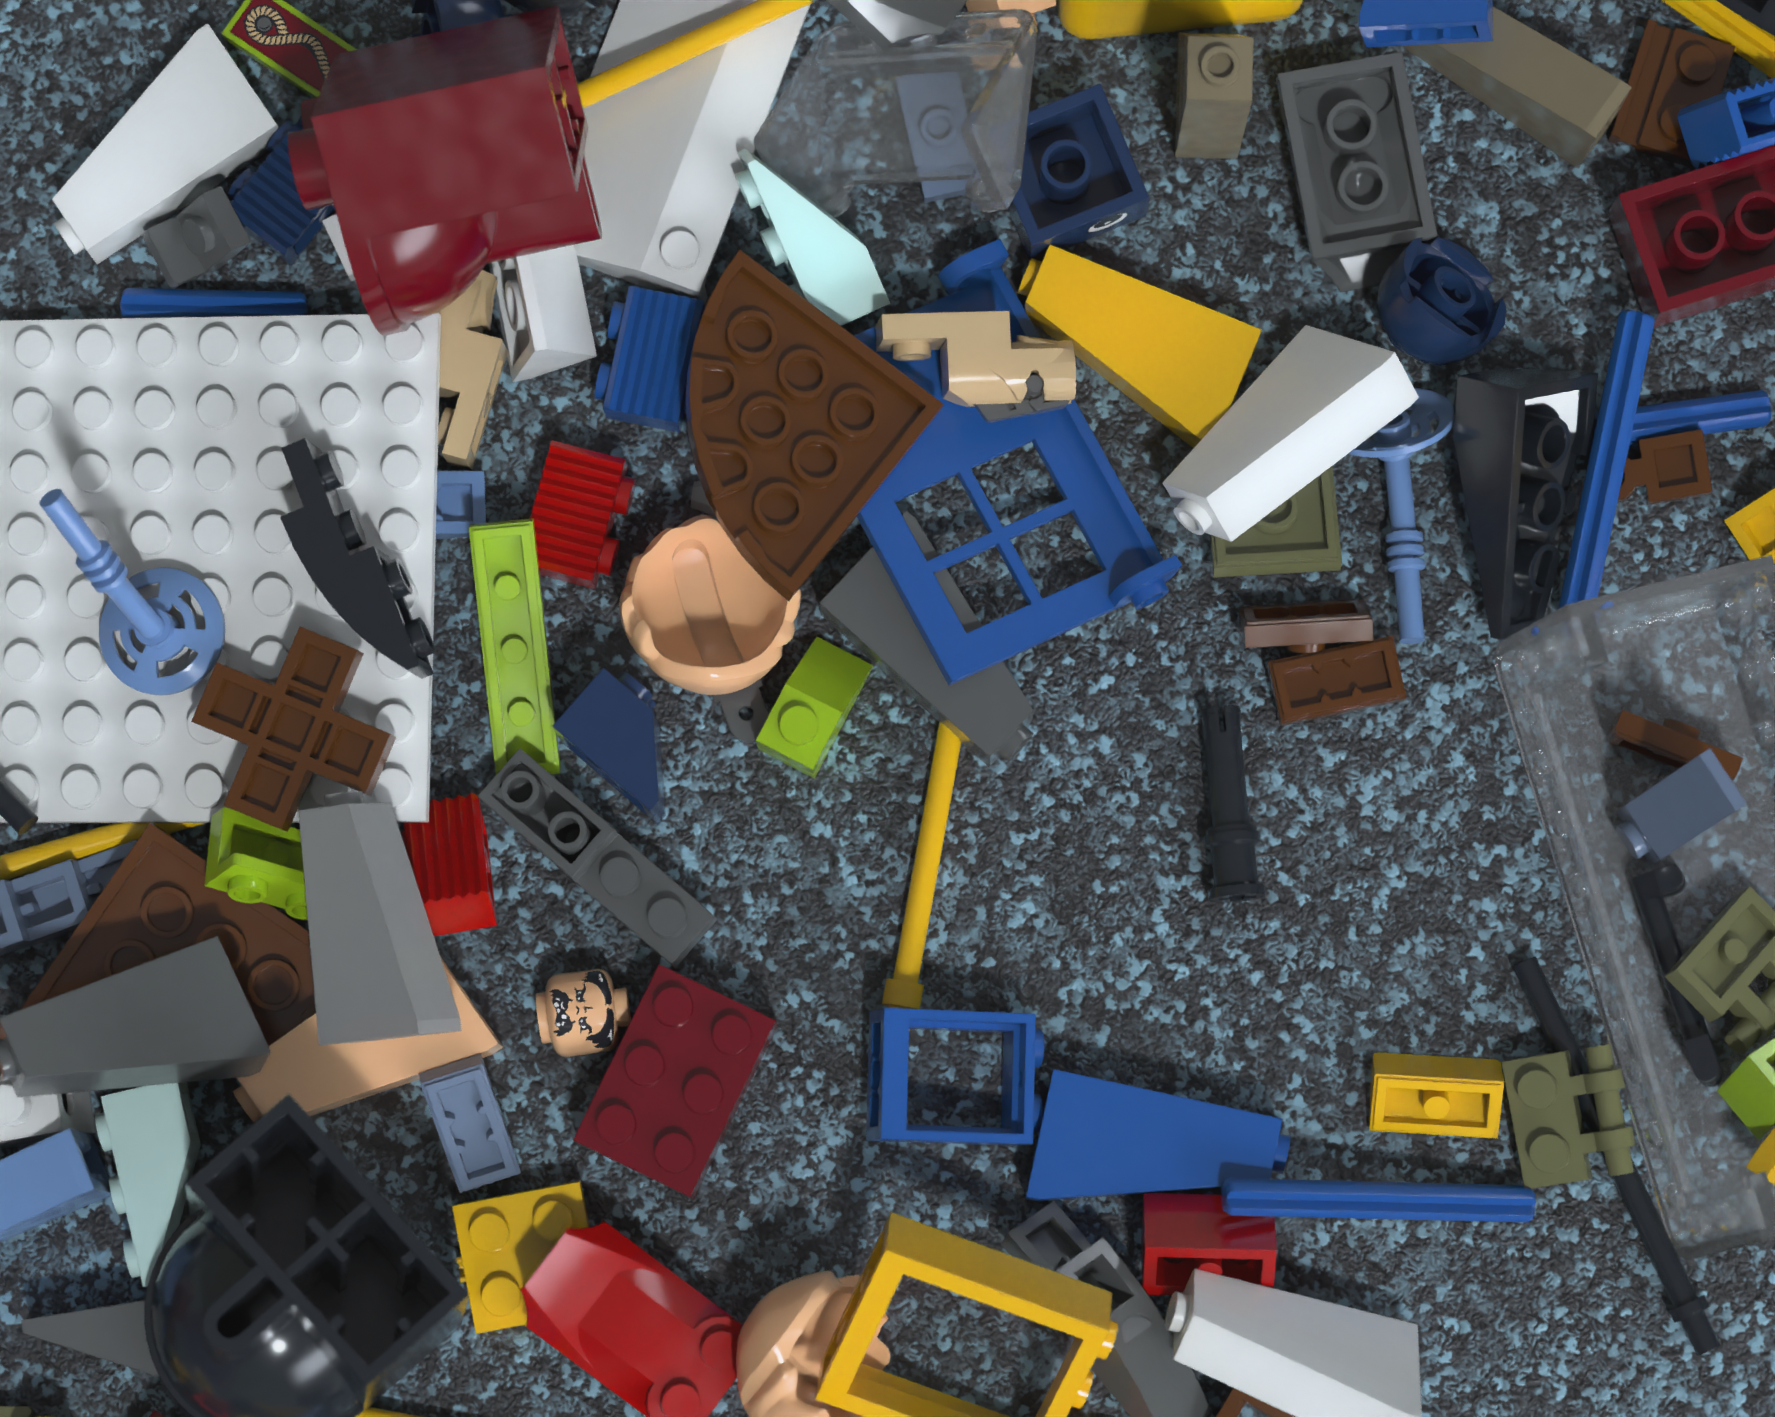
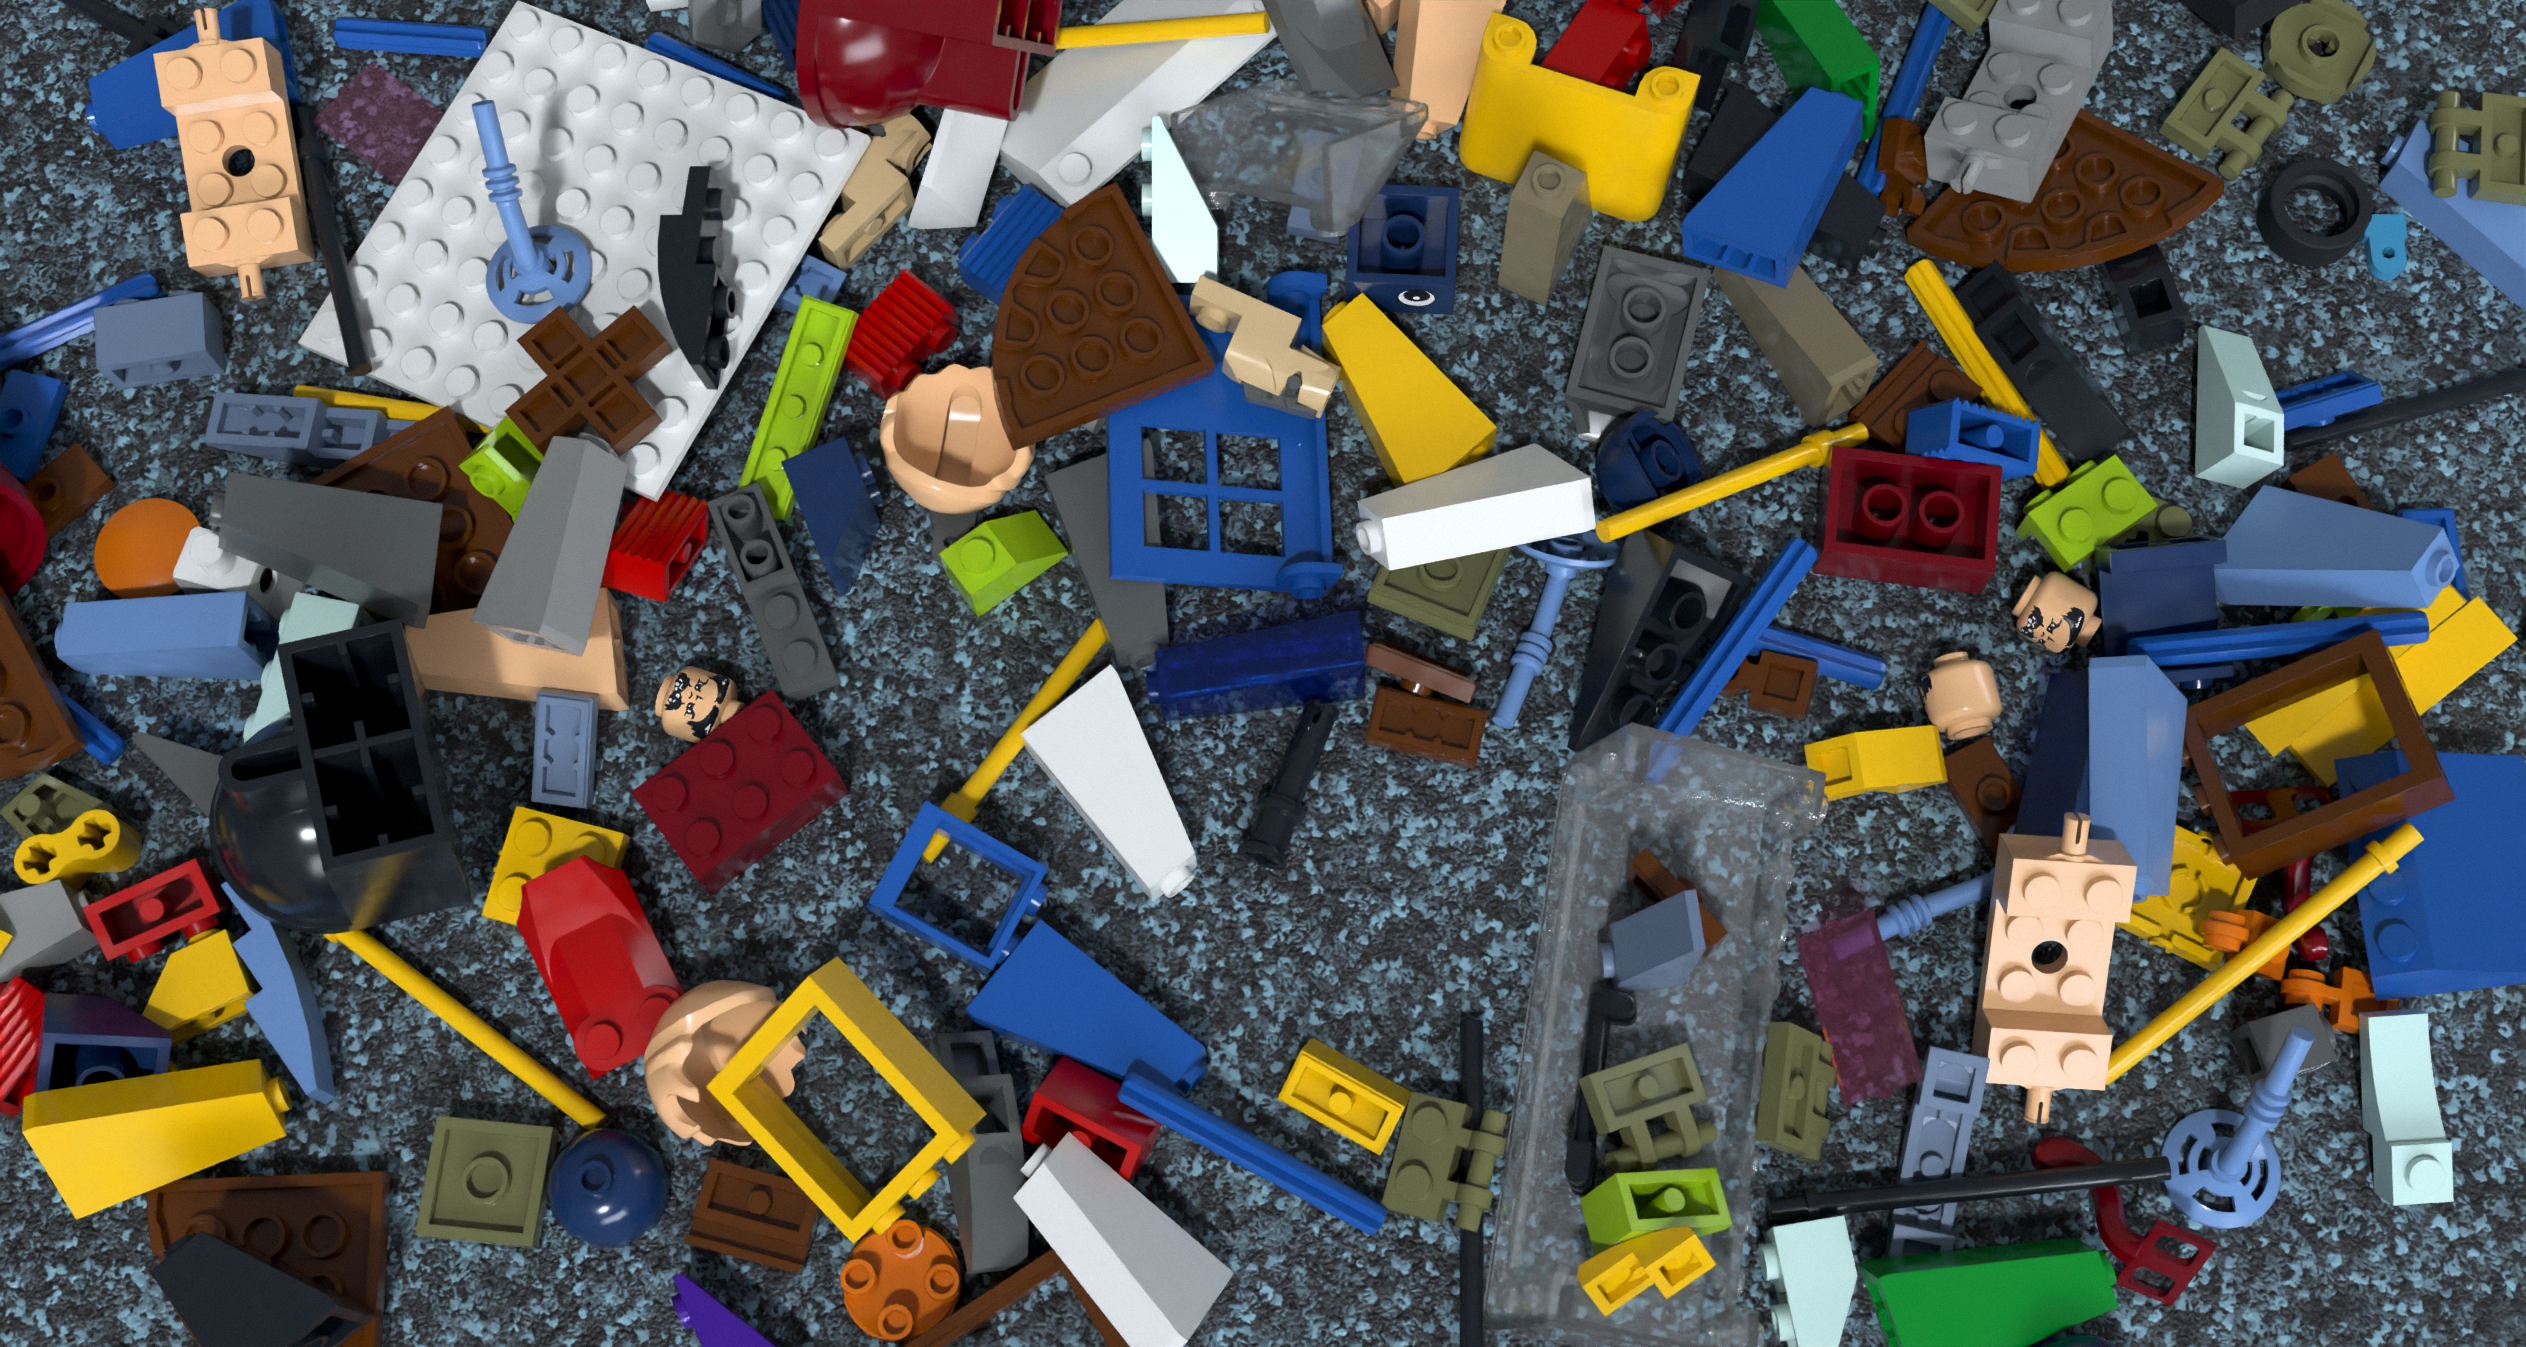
camera: 25 degrees right, 10 degrees down
none -> white slope [1021,664,1197,902]
none -> clear blue slope [1146,610,1366,722]
none -> yellow bar [1595,422,1869,543]

